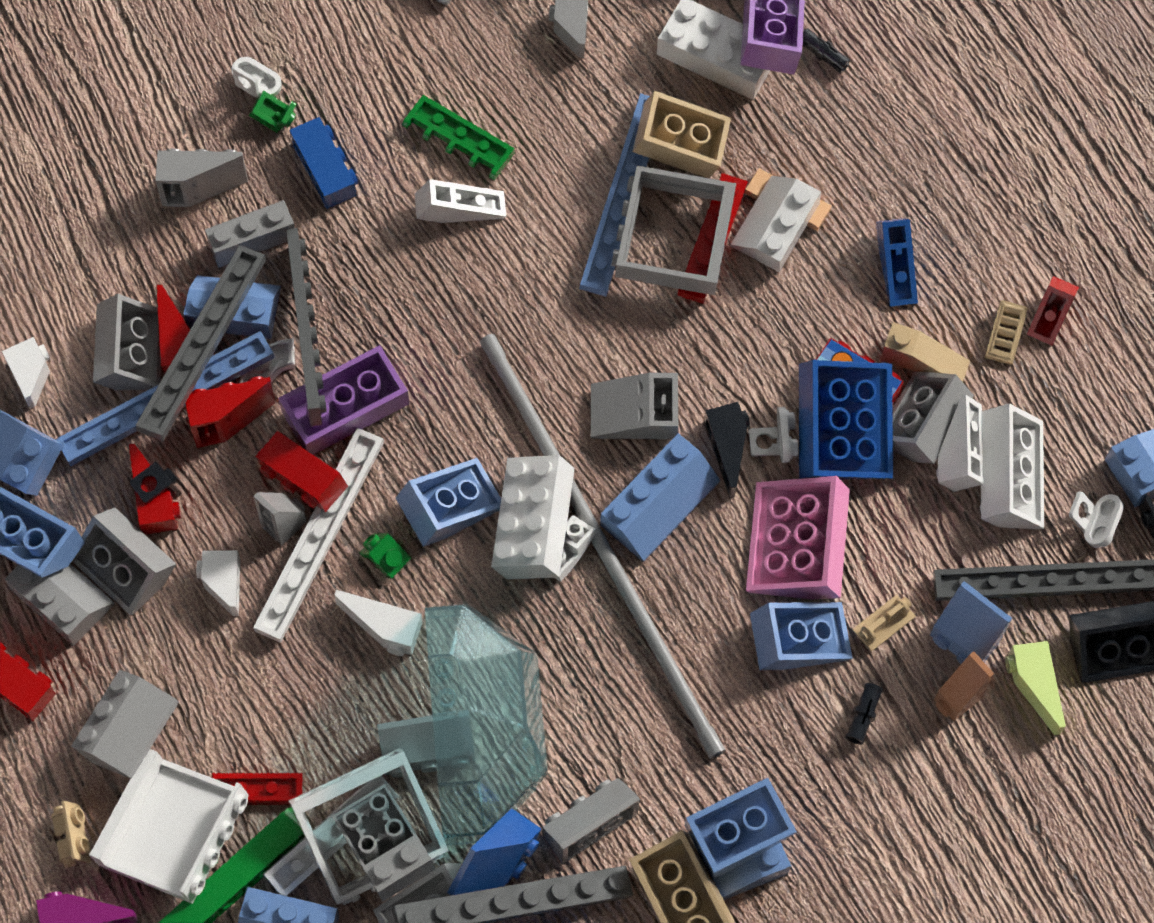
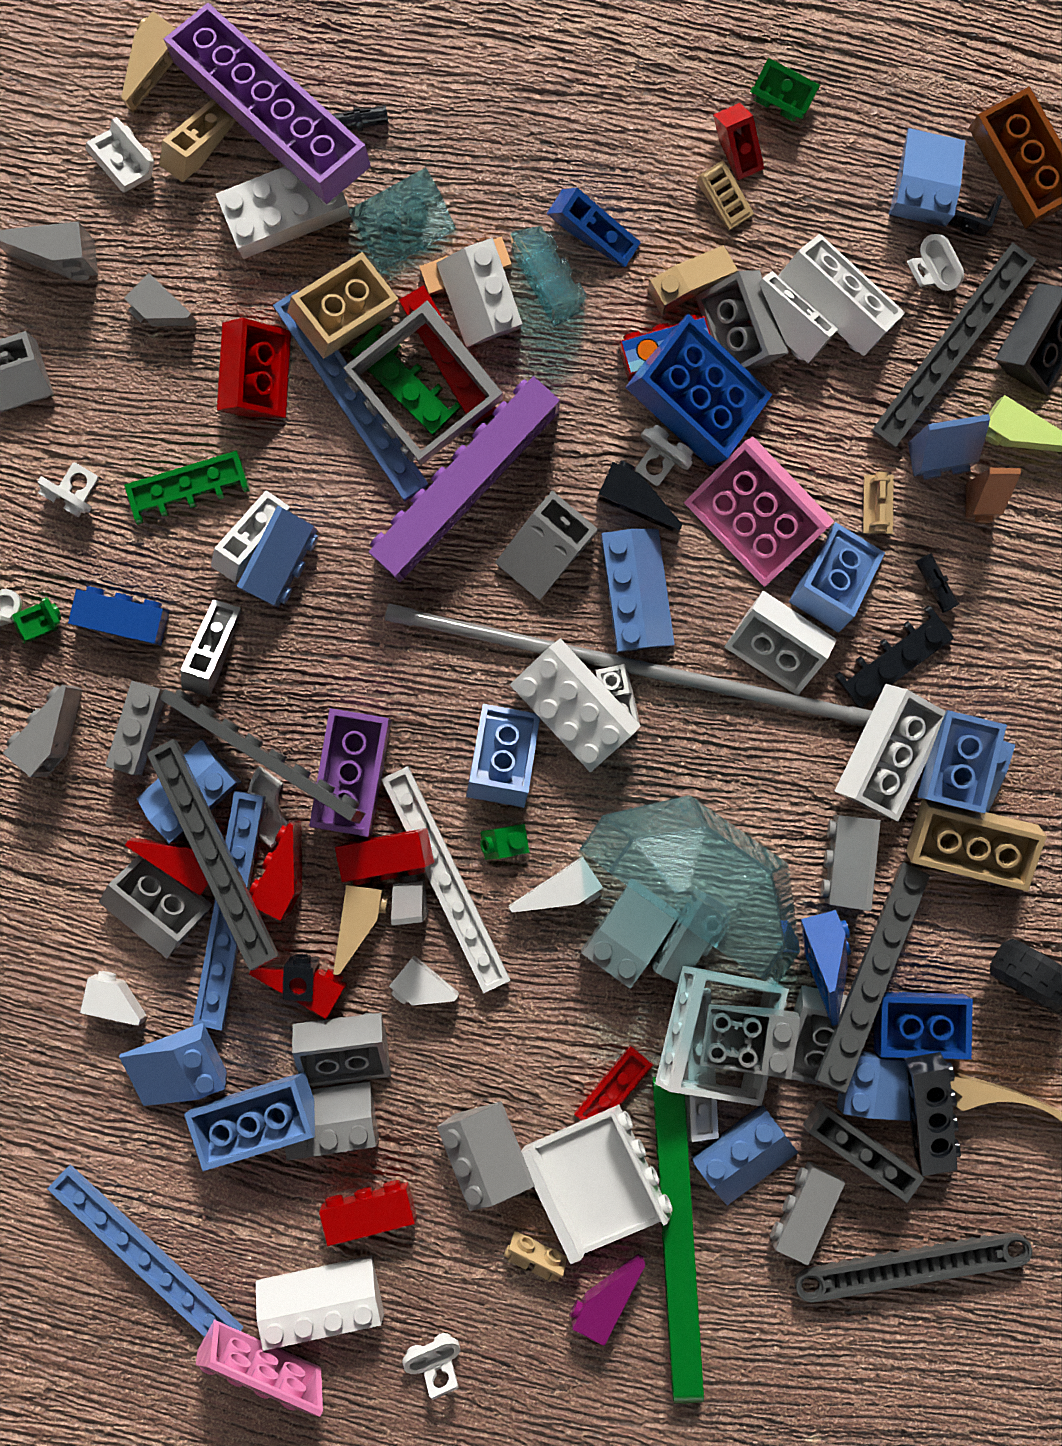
camera: 45 degrees left, 20 degrees up
none -> white bracket [37,462,99,517]
none -> light grey slope [180,599,241,697]
none -> red slope [217,317,291,418]
none -> medium blue slope [237,505,319,608]
none -> tan slope [333,883,388,975]
none -> clear light blue slope [348,167,456,272]
none -> green hinge [350,324,461,436]
none -> medium lavender brick [369,376,560,583]
none -> clear light blue slope [510,226,587,327]
none -> light grey slope [581,878,680,989]
none -> white slope [724,591,837,696]
none -> green bracket [750,58,821,122]
none -> black hinge [834,605,954,708]
none -> white brick [835,684,946,821]

